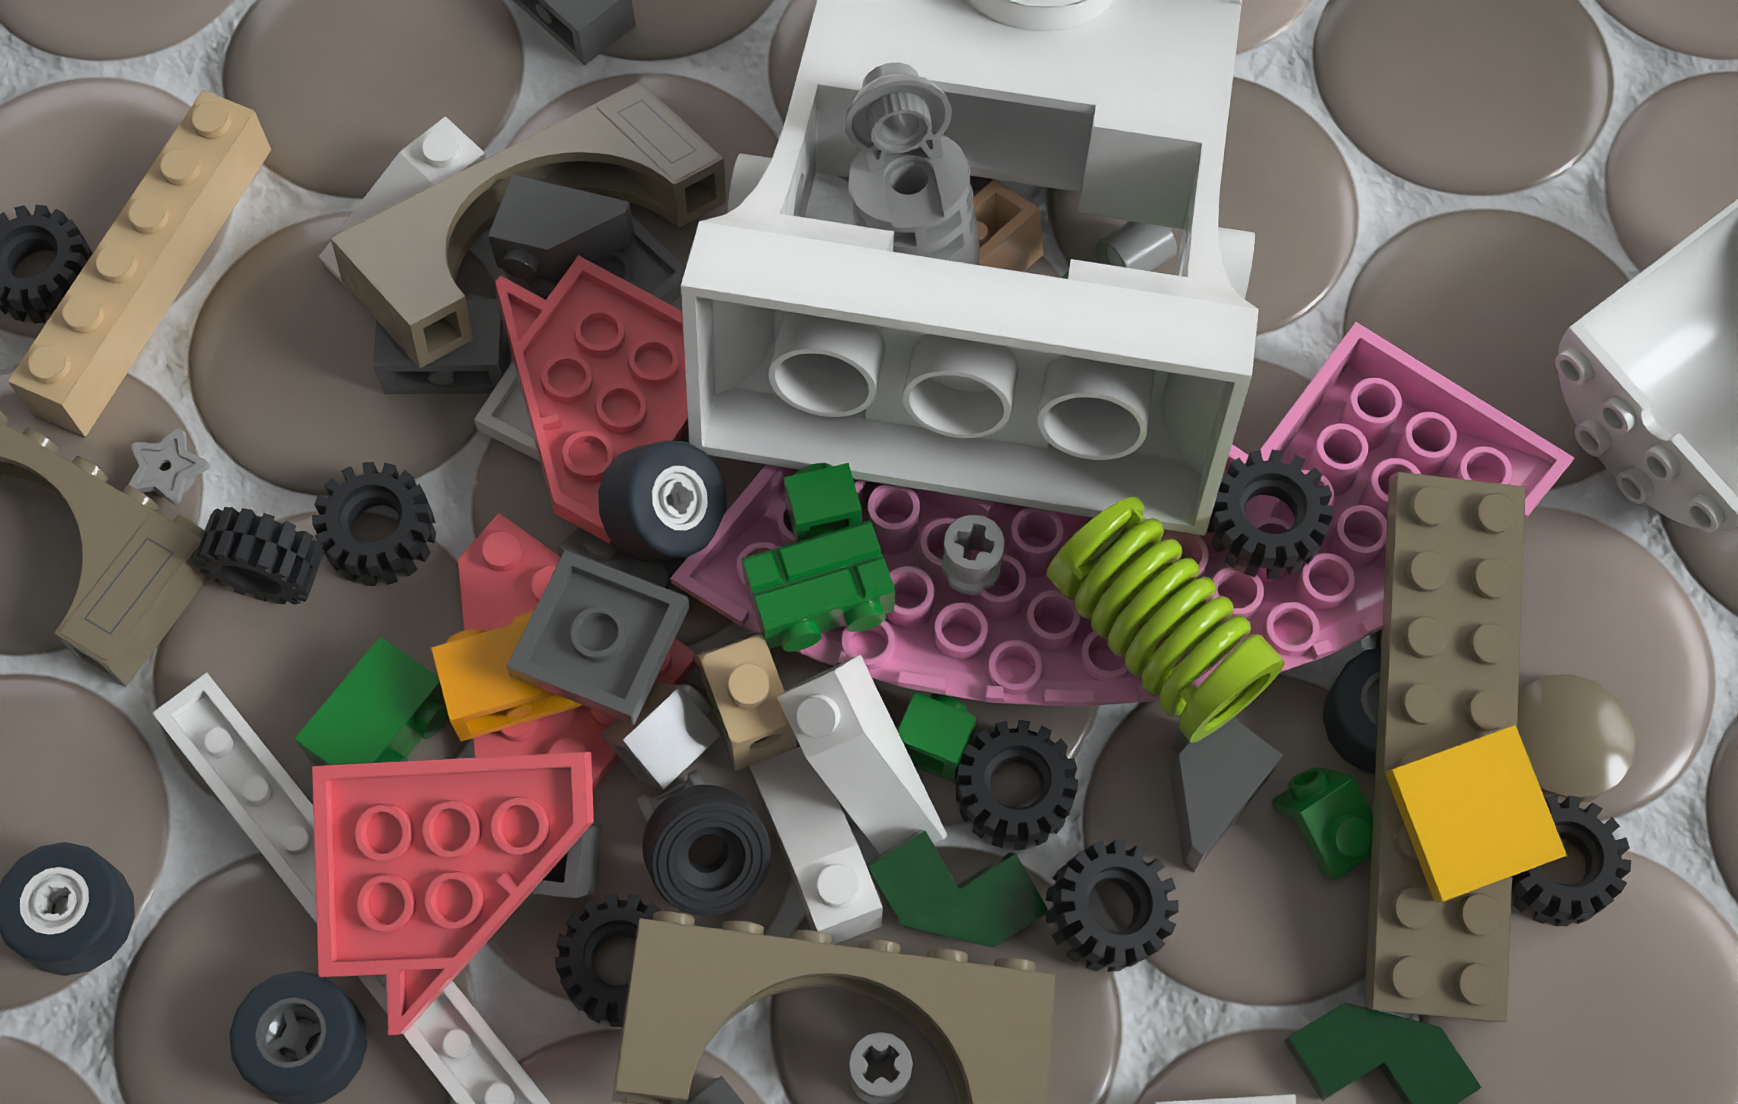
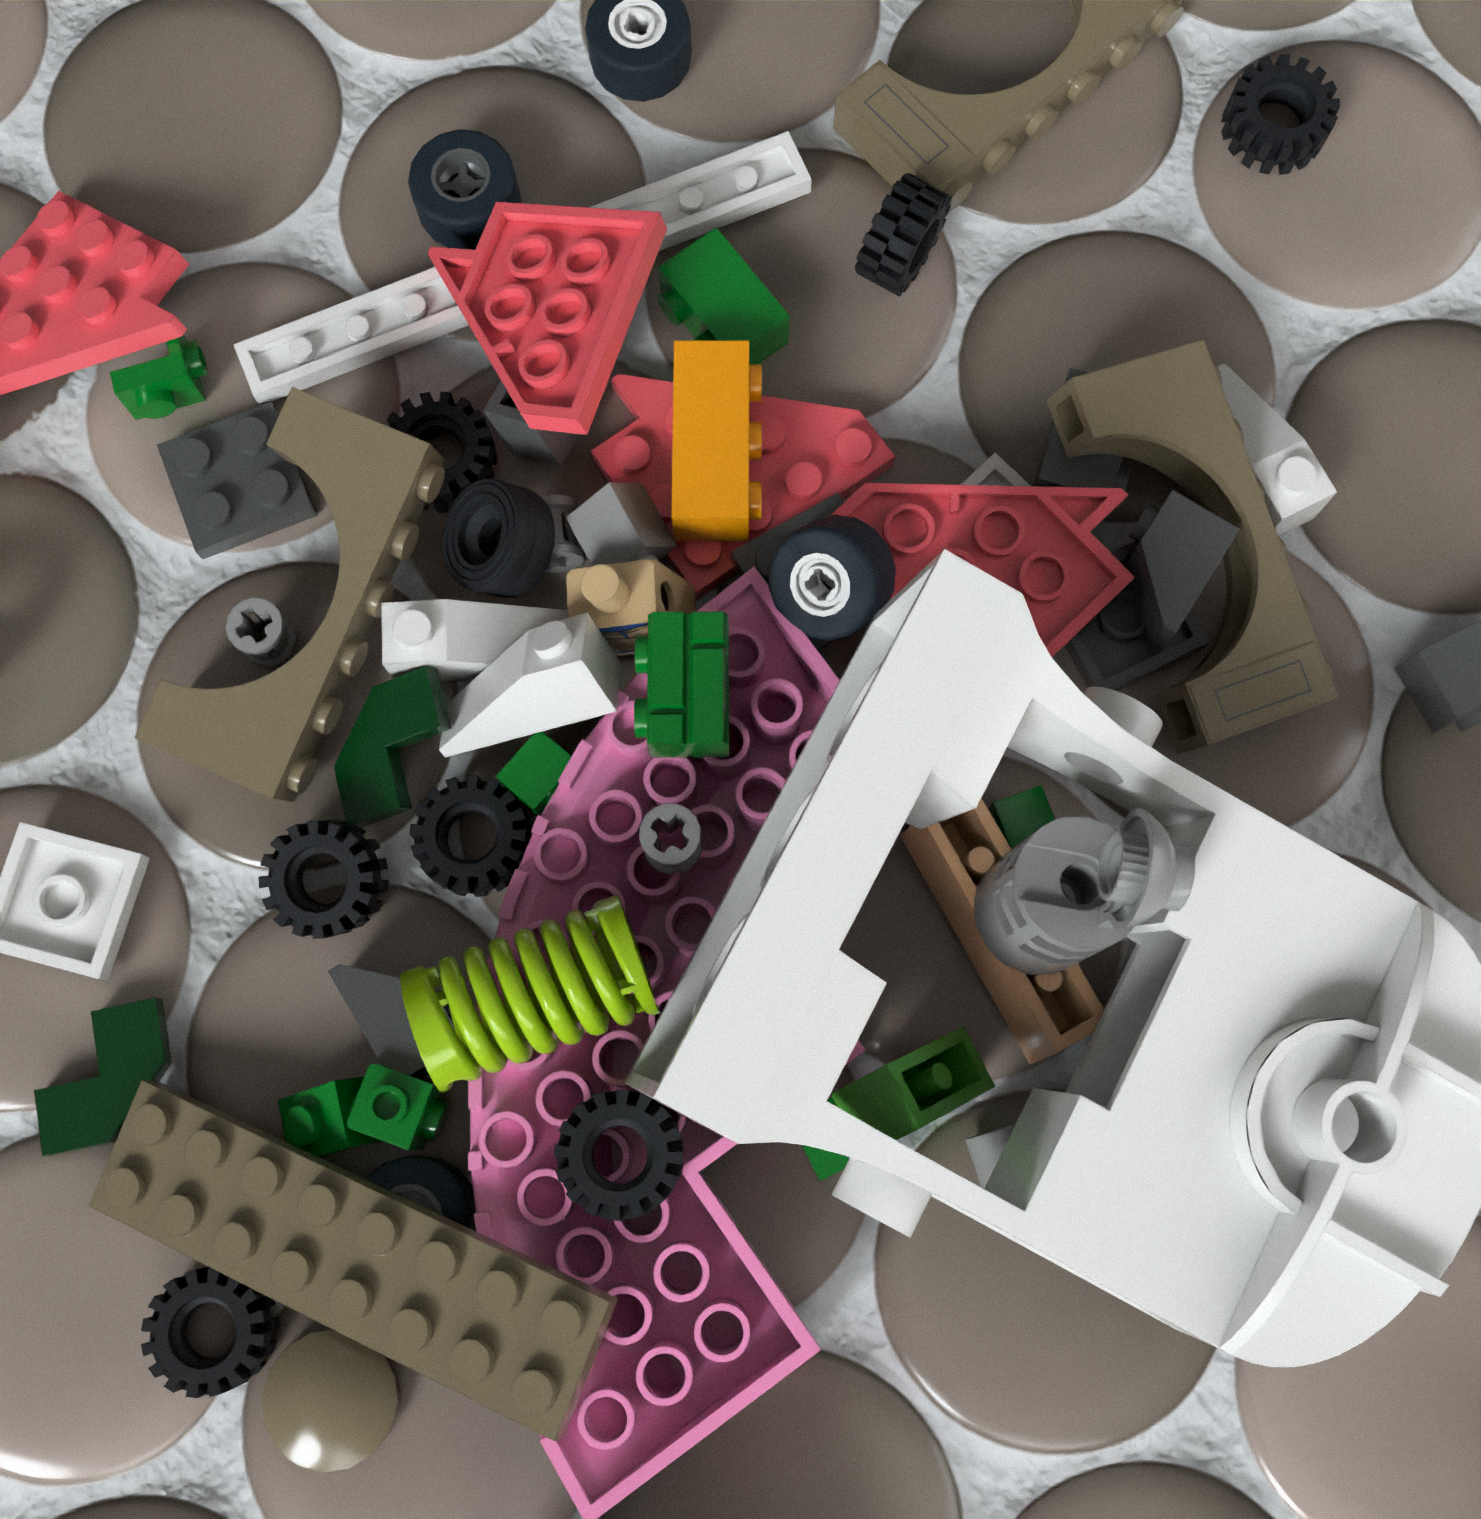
camera: 110 degrees right, 10 degrees up
tan brick [8,90,271,438] -> none
light grey plate [128,429,209,505] -> none
black tyre [312,462,436,586] -> none
dark grey plate [506,550,690,725] -> none
green plate [784,463,862,542] -> none
yellow tile [1385,725,1567,902] -> none
none -> green bracket [347,1064,450,1150]

